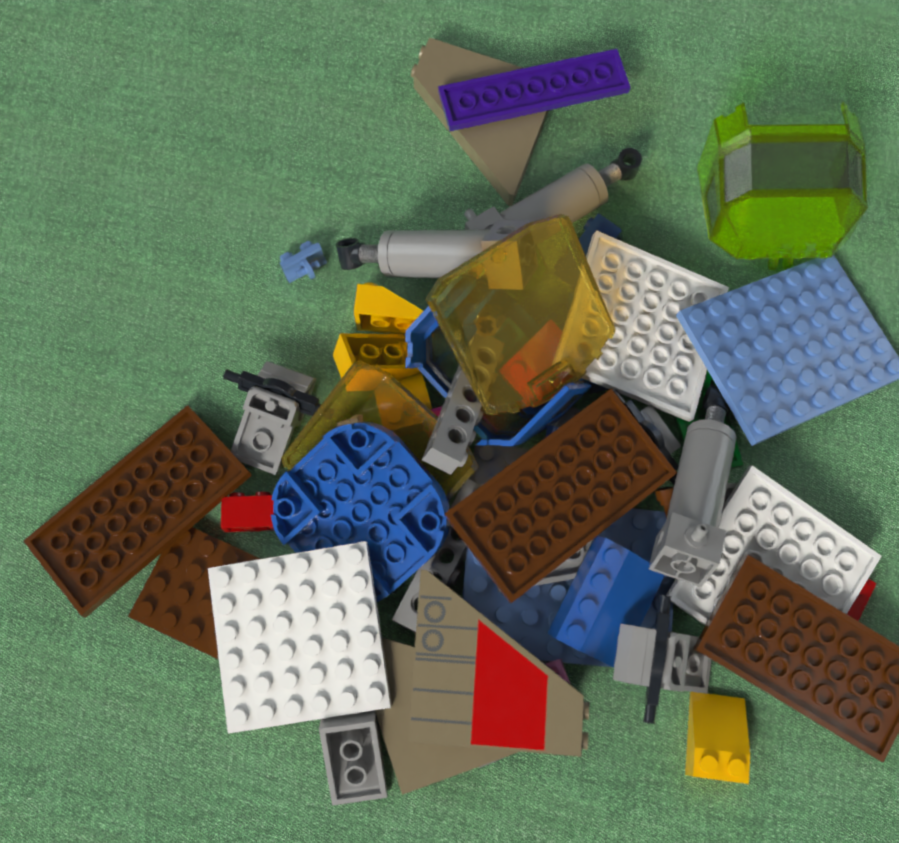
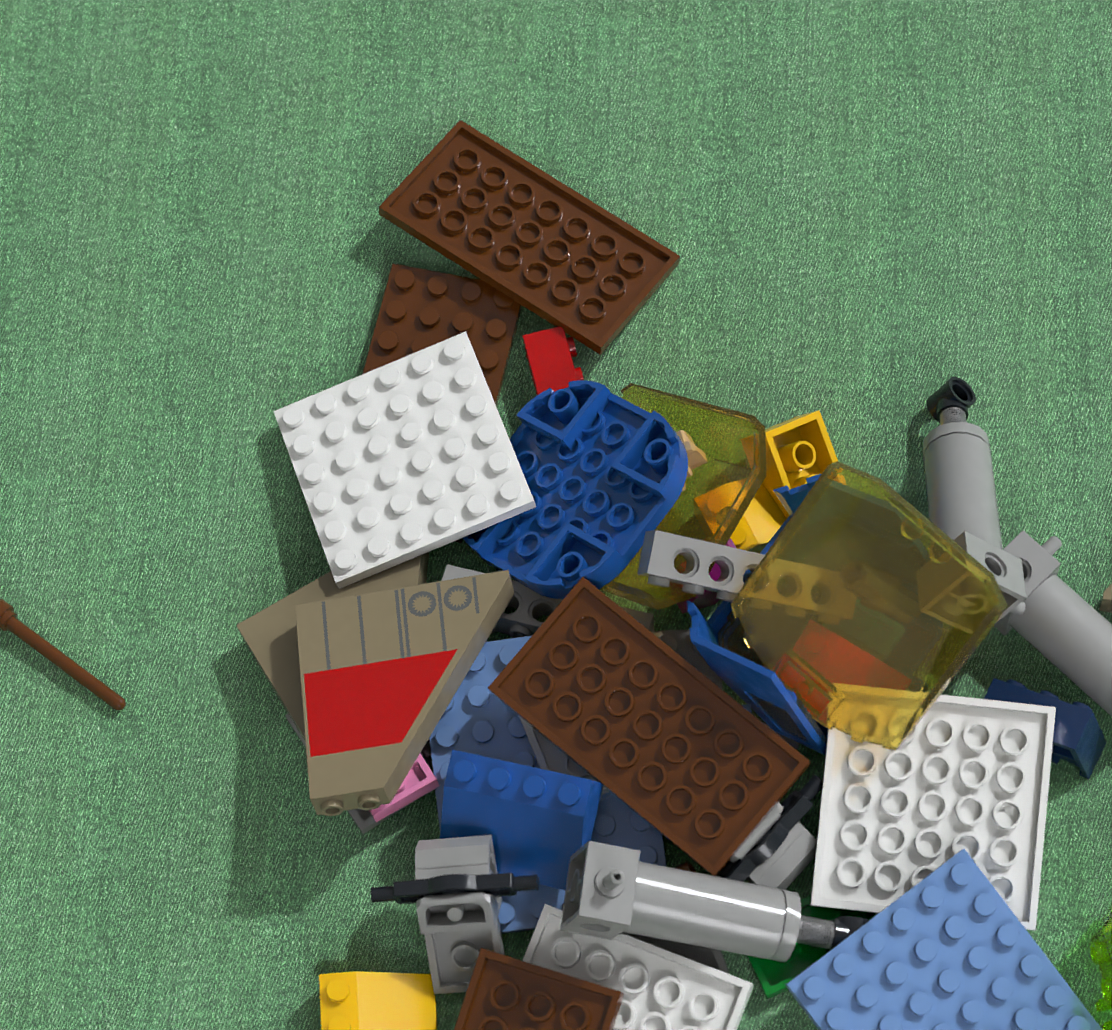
camera: 90 degrees right, 5 degrees down
light grey piece [223,361,334,475] -> none
medium blue hips [280,240,327,283] -> none
light grey slope [319,710,387,806] -> none
yellow slope [354,282,423,334] -> none

